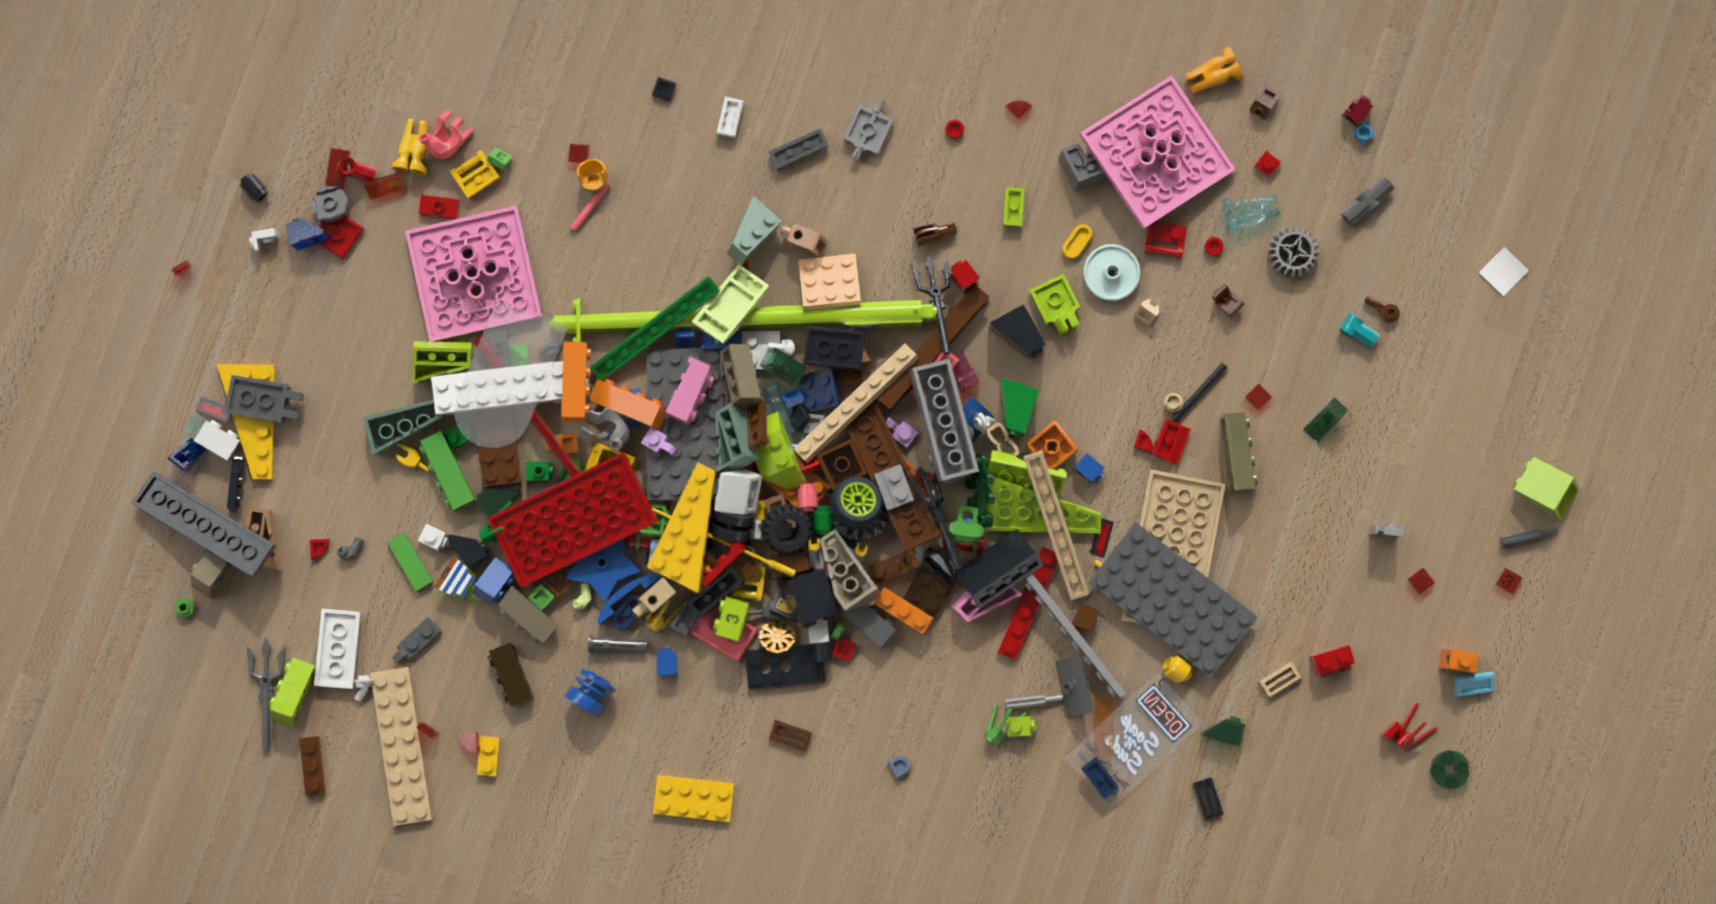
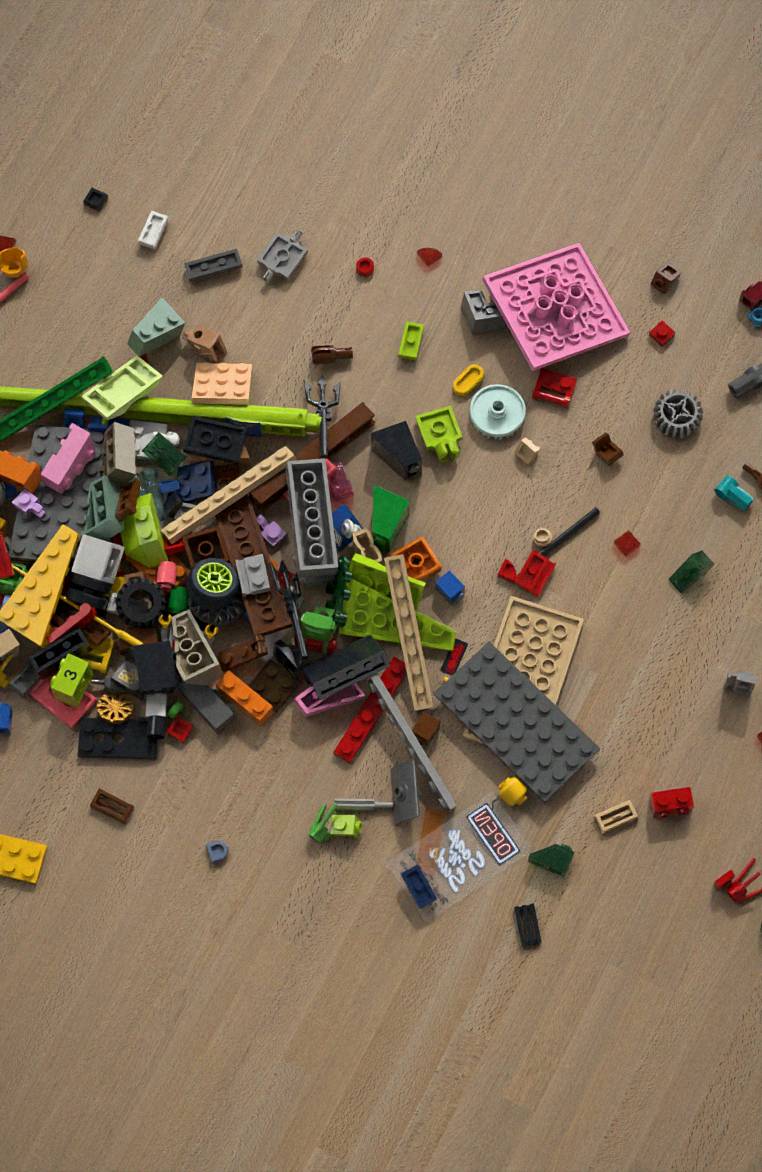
camera: 10 degrees right, 15 degrees down
red brick [950,260,980,294] -> none
light orange piece [1185,47,1244,93] -> none
red tile [1204,237,1224,257] -> none
olive slope [1220,413,1258,493] -> none
clear light blue piece [1223,196,1280,234] -> none

